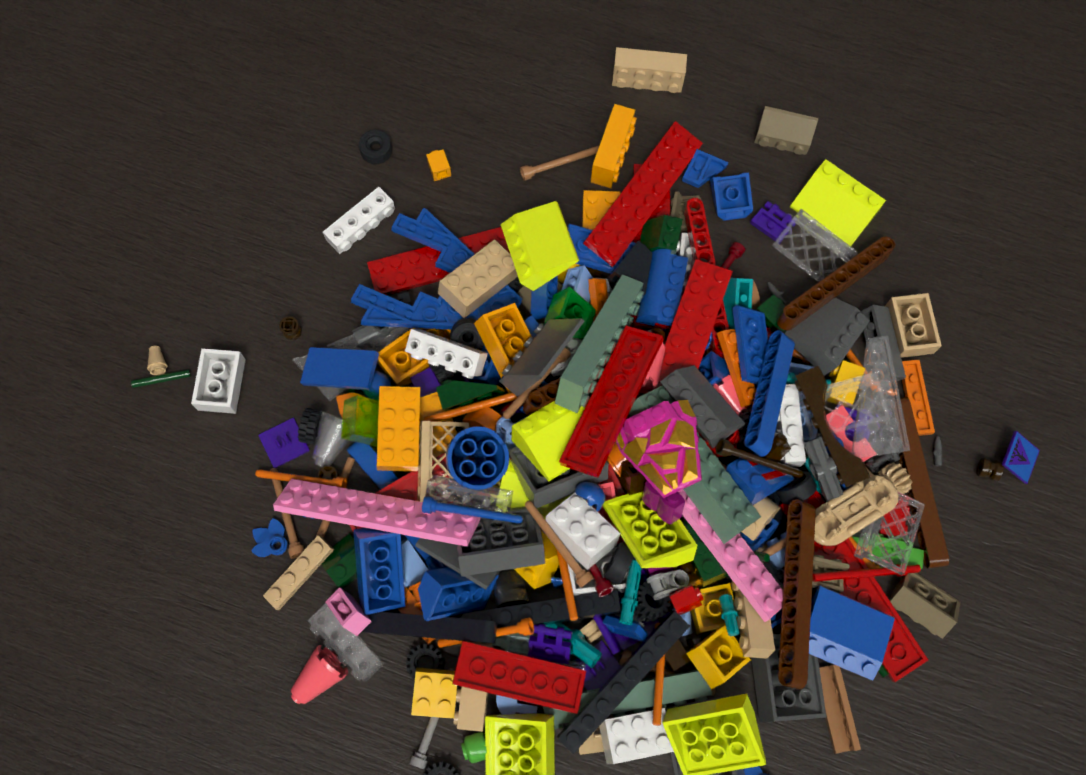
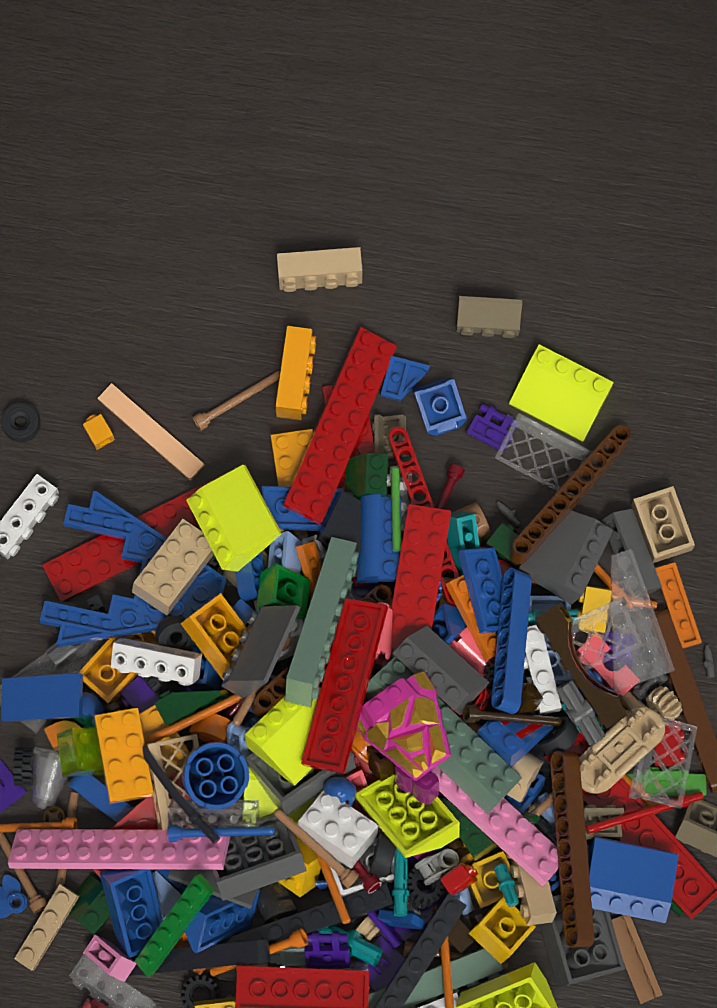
camera: 10 degrees left, 5 degrees up
none -> light nougat tile [97,383,205,481]
none -> green plate [134,874,215,977]
none -> black sword [143,745,220,844]
none -> bright green bar [391,468,401,552]

